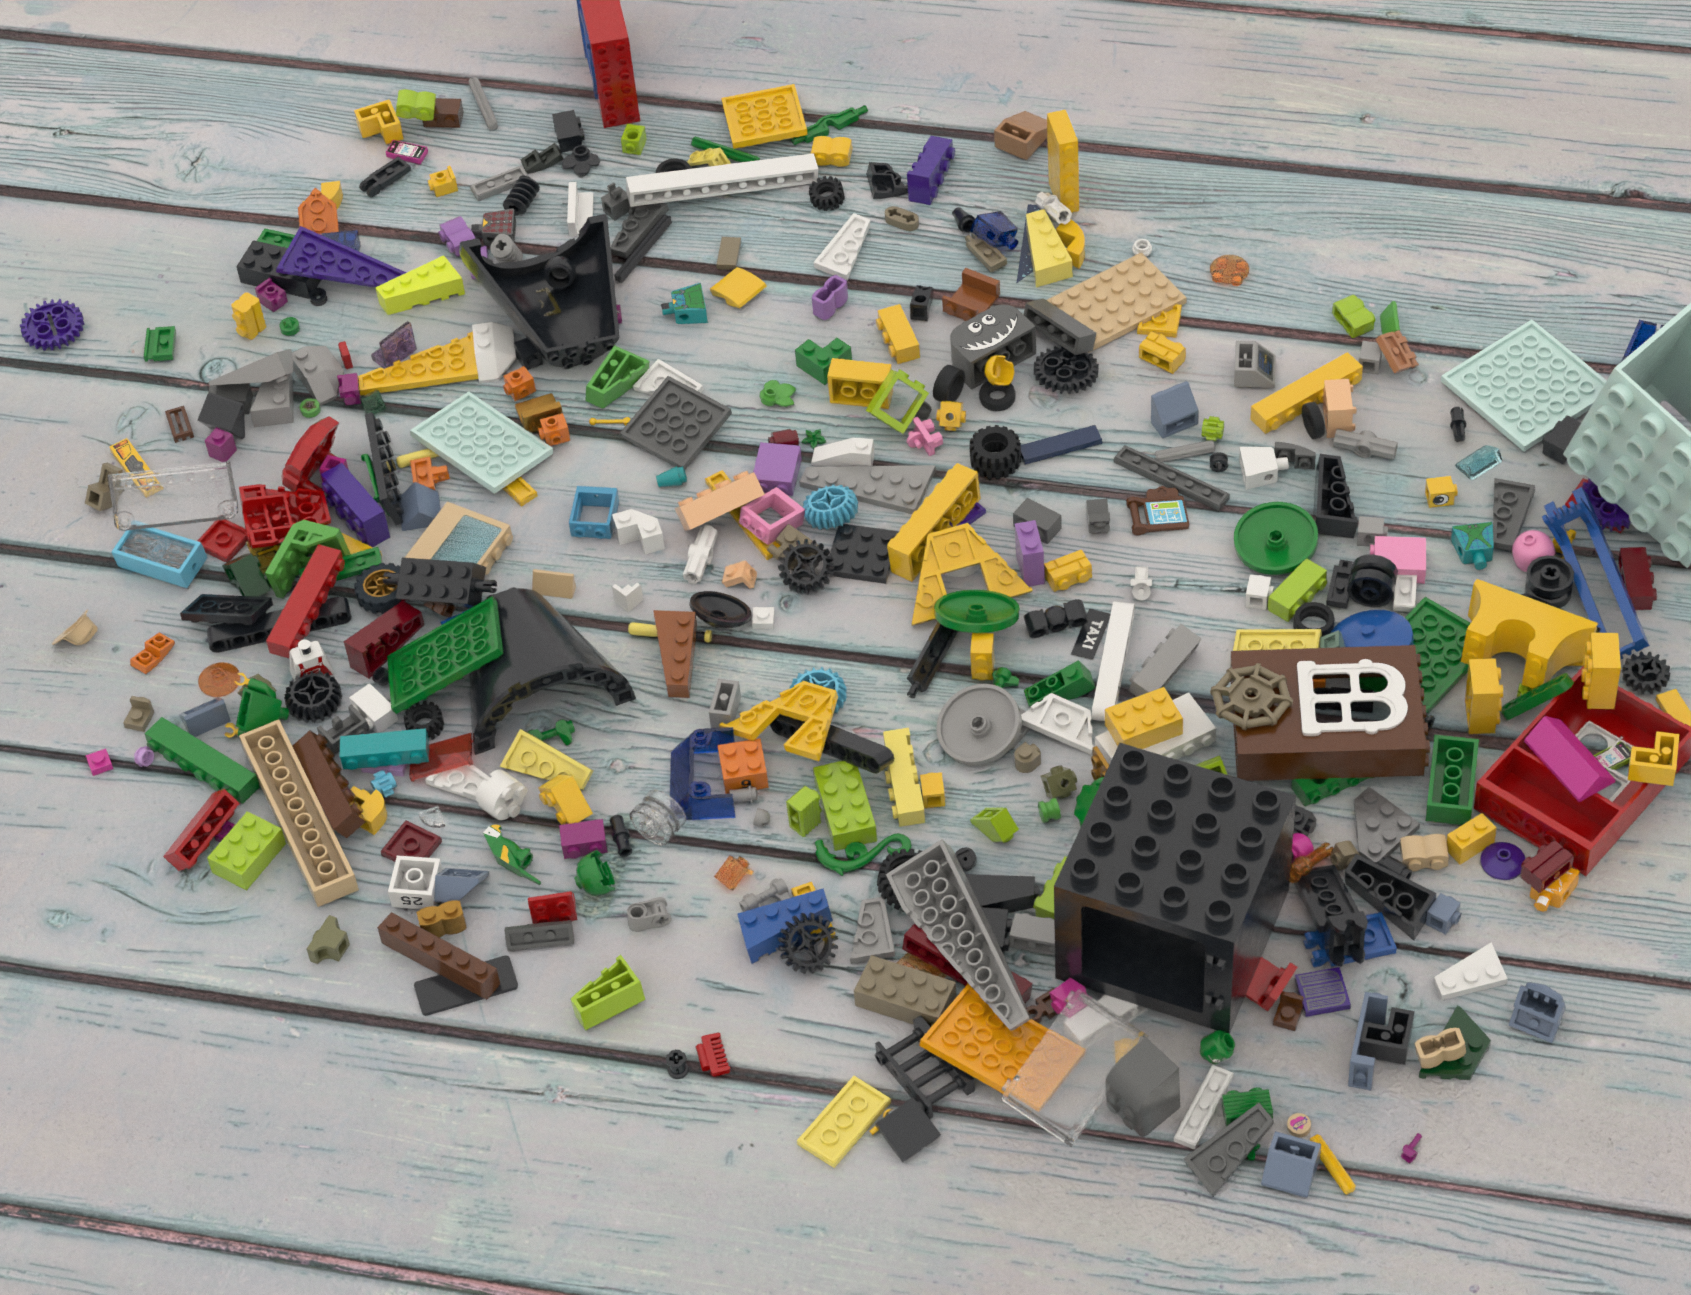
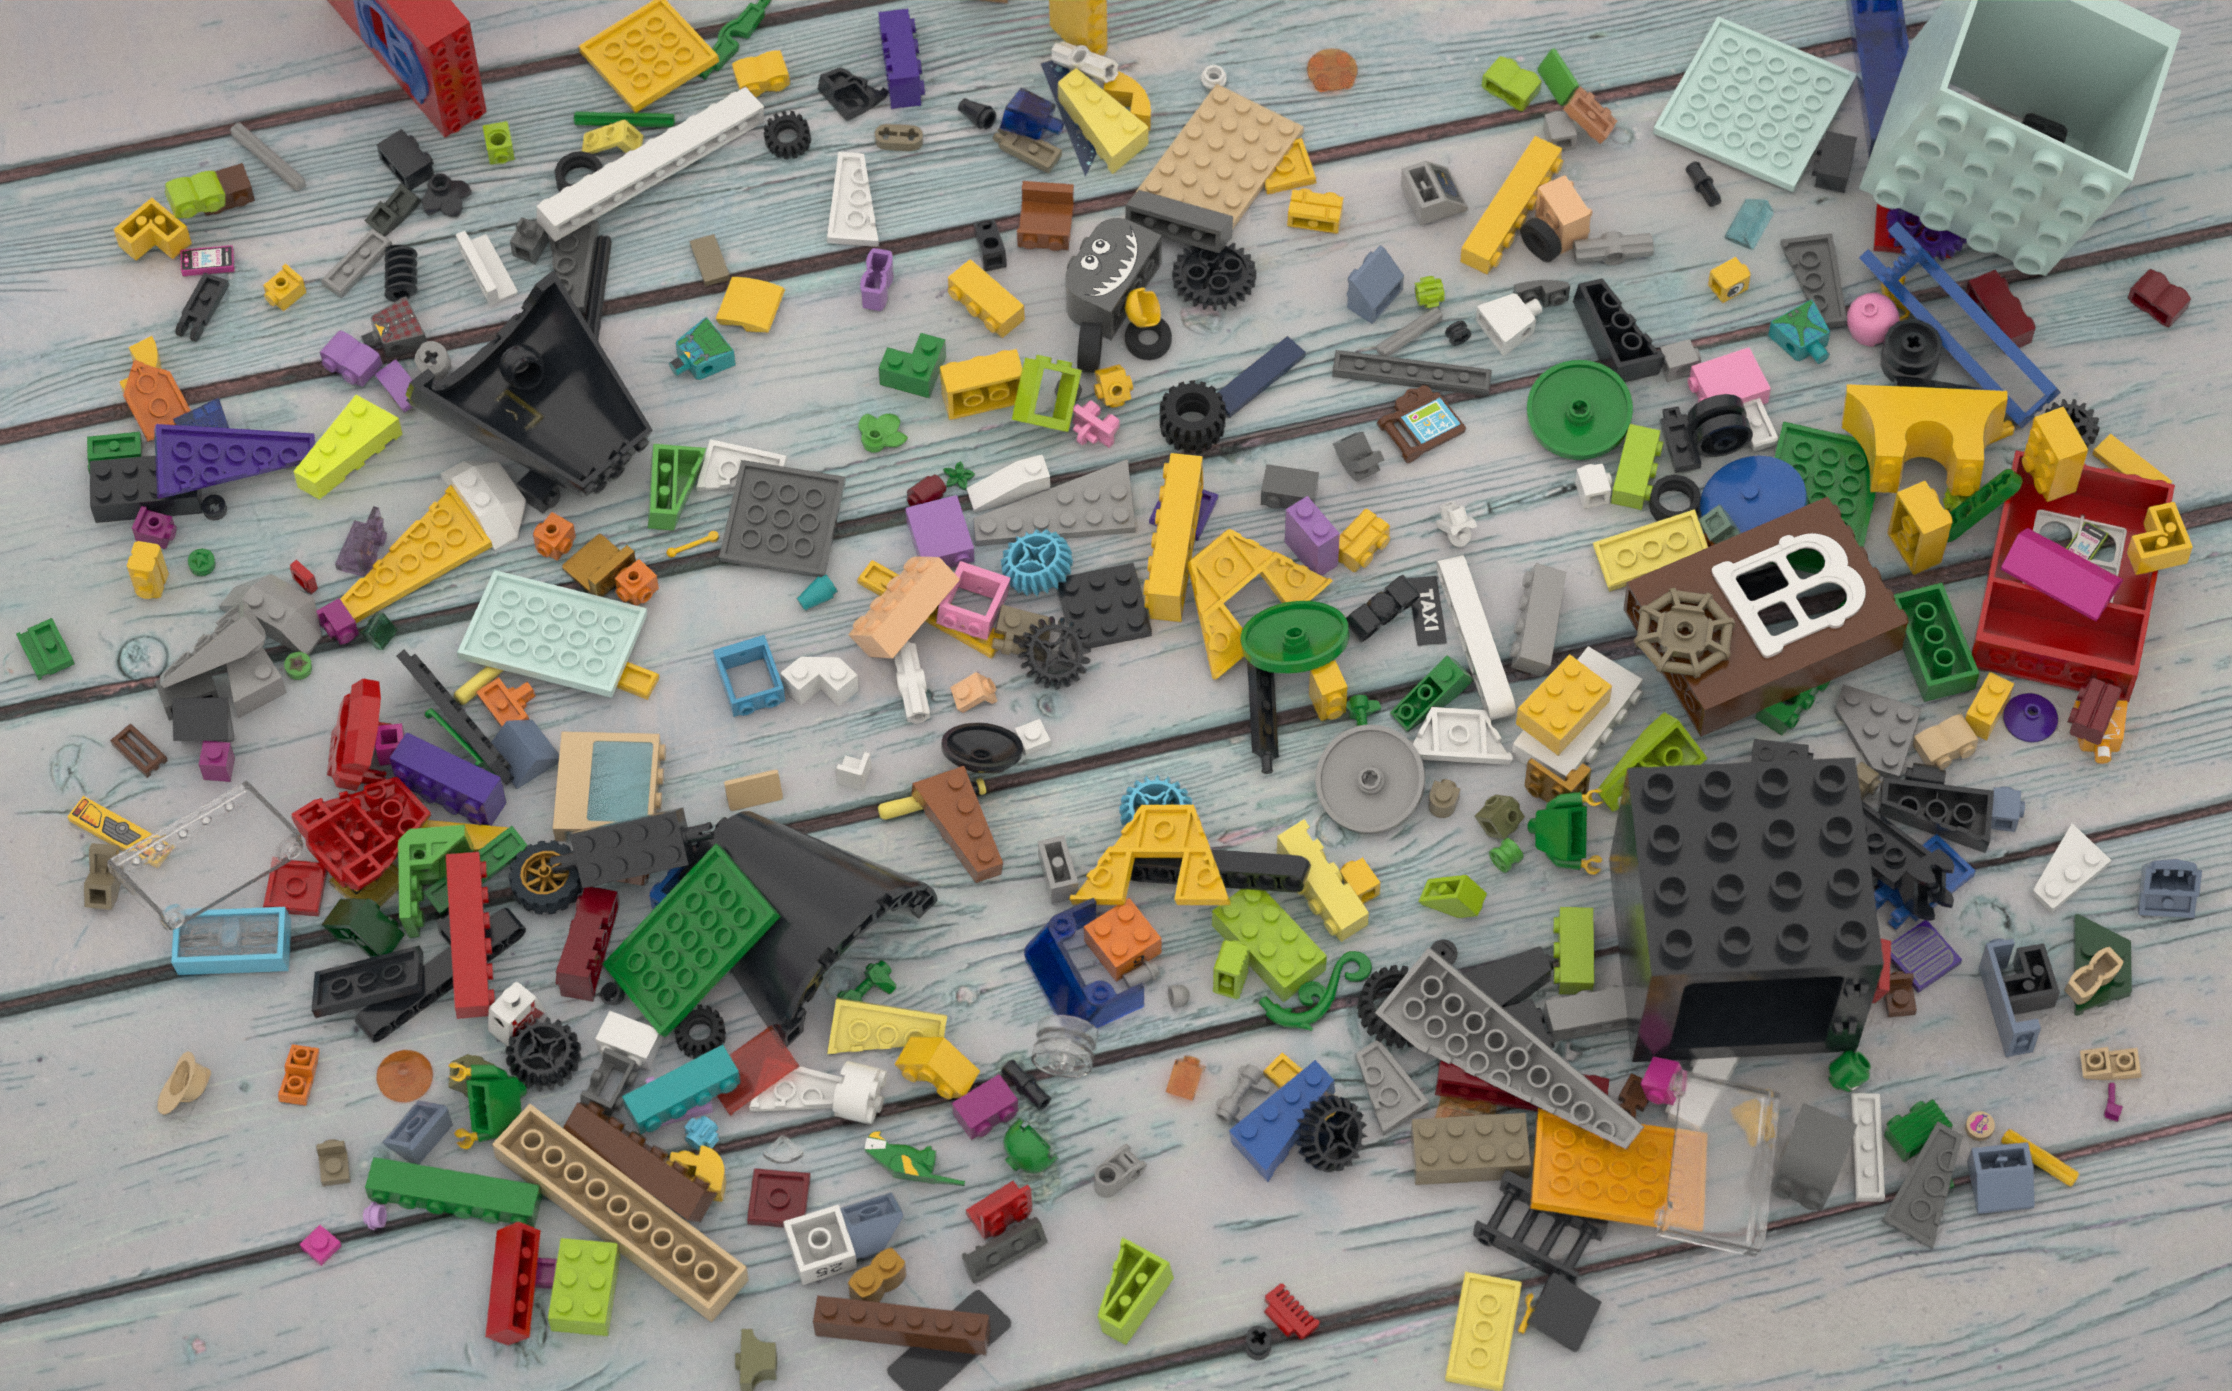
camera: 30 degrees left, 10 degrees up
none -> tan slope [2080,1047,2142,1080]

